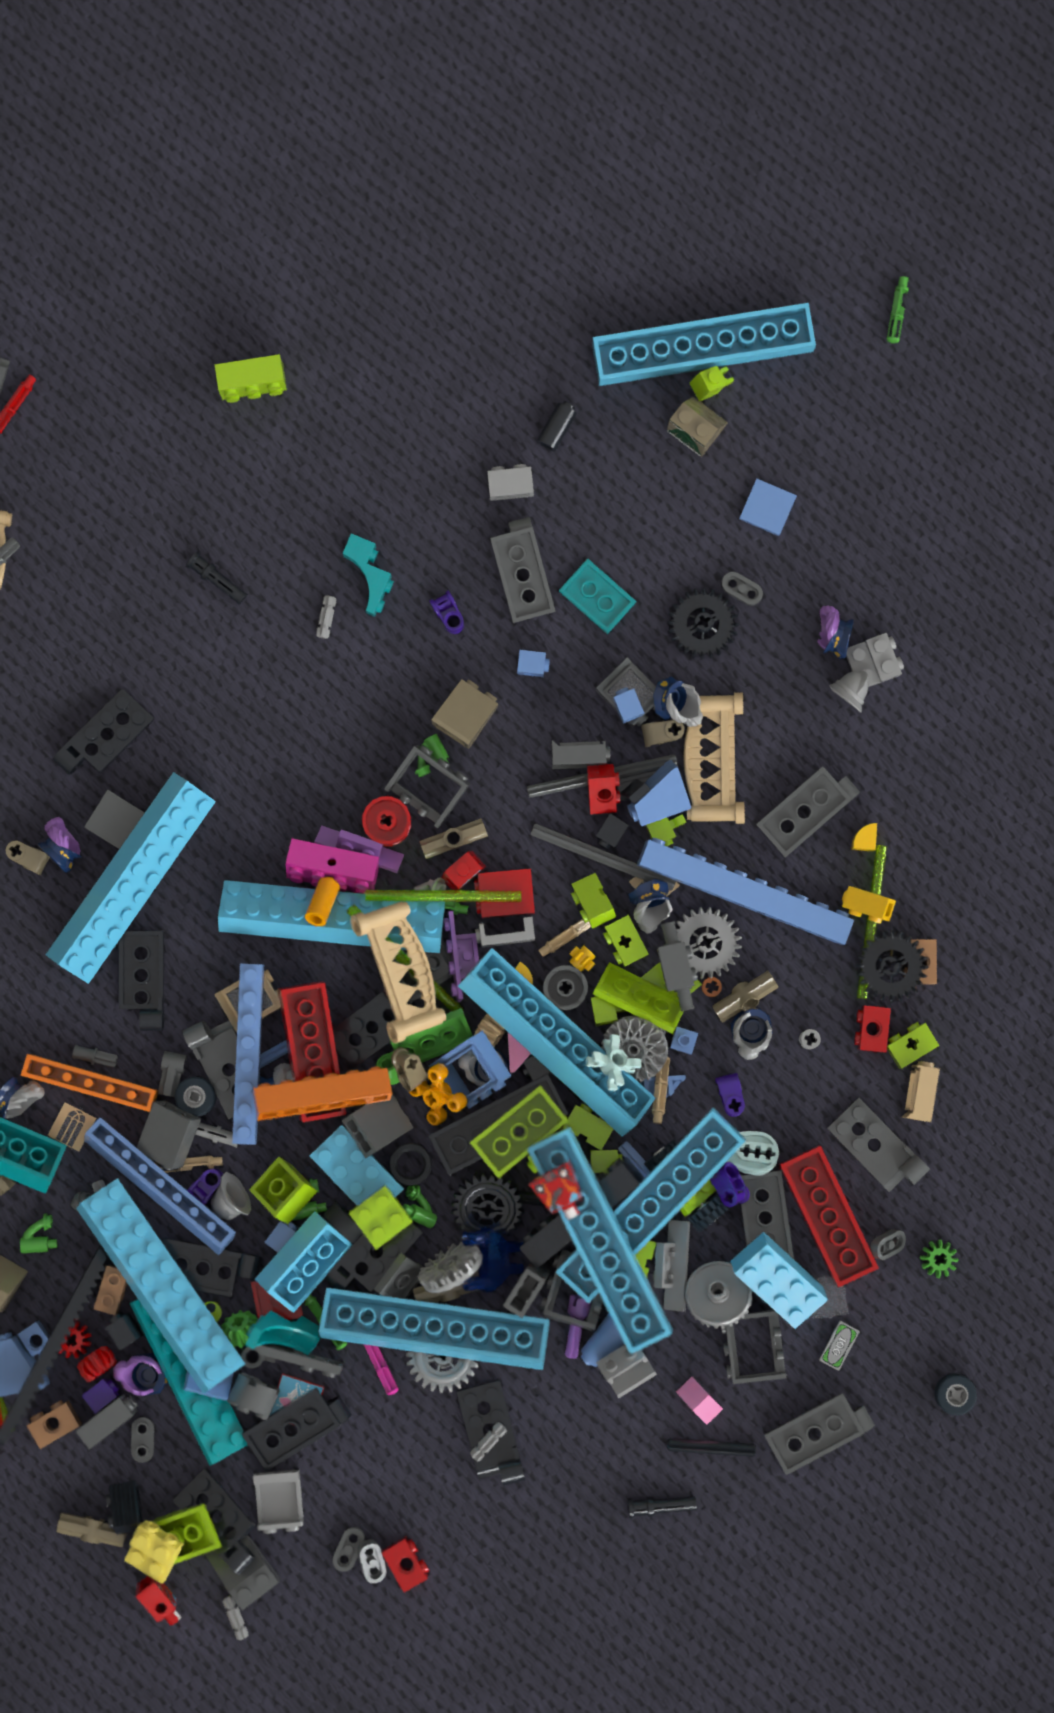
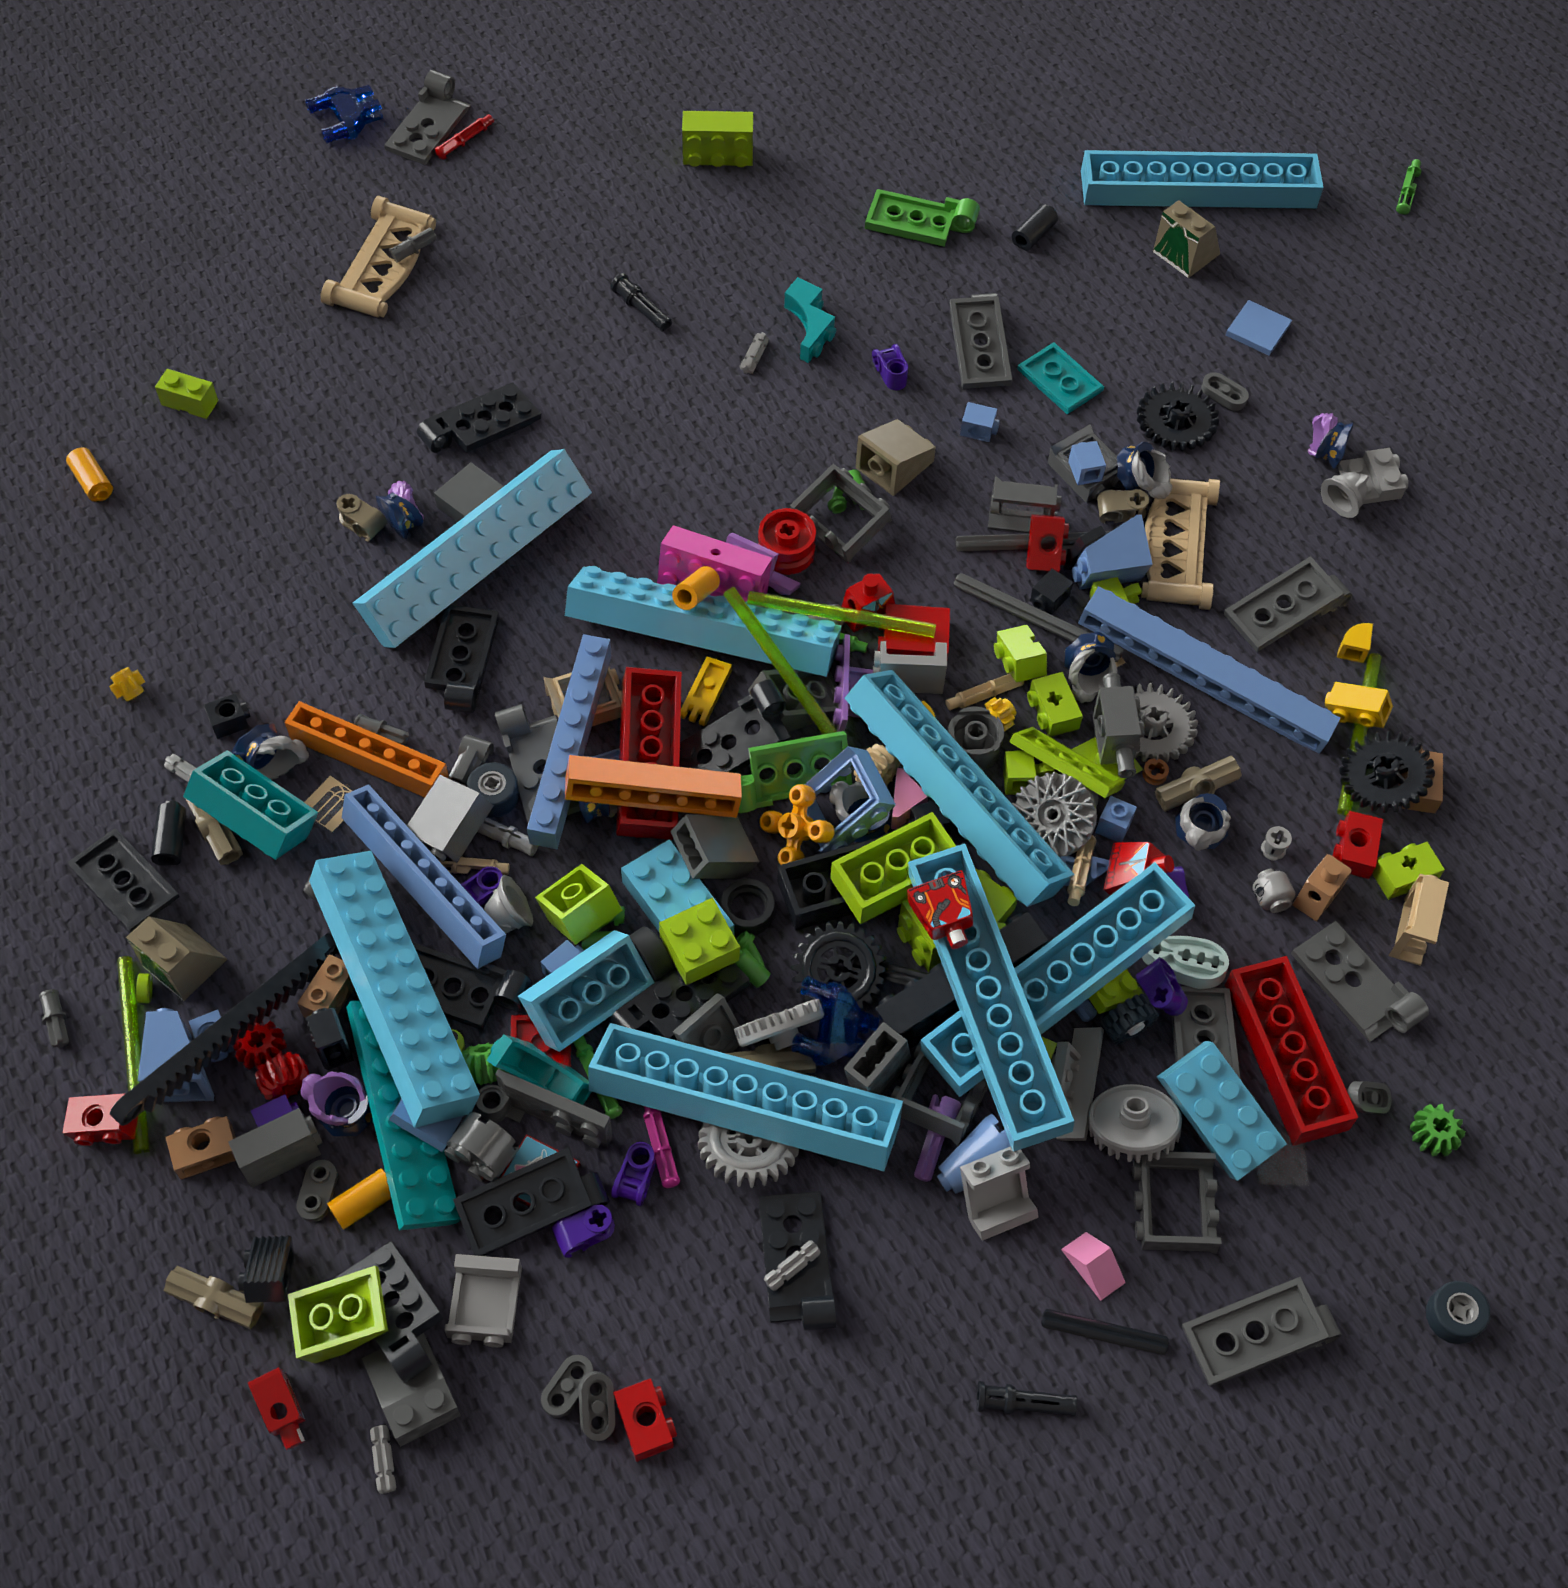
camera: 10 degrees right, 25 degrees down
bright green plant [20,1213,58,1254] -> none
light yellow plate [124,1520,184,1584] -> none
tan piece [350,902,446,1044] -> none
dark tan piece [391,1047,428,1092] -> none
dark tan piece [419,819,488,859] -> none
light grey brick [487,464,534,501] -> none
light aqua pin [586,1034,642,1091] -> none
lime brick [689,366,734,402] -> none
light grey tile [819,1320,860,1371] -> none
none -> light orange brick [327,1168,391,1230]
none -> dark purple piece [552,1205,615,1258]
none -> dark purple piece [611,1142,656,1207]
none -> yellow hinge [681,656,732,726]
none -> bright green hinge [865,189,980,247]
none -> red torso [1104,842,1174,895]
none -> light grey head [1252,869,1295,913]
none -> medium nougat torso [1293,854,1352,922]

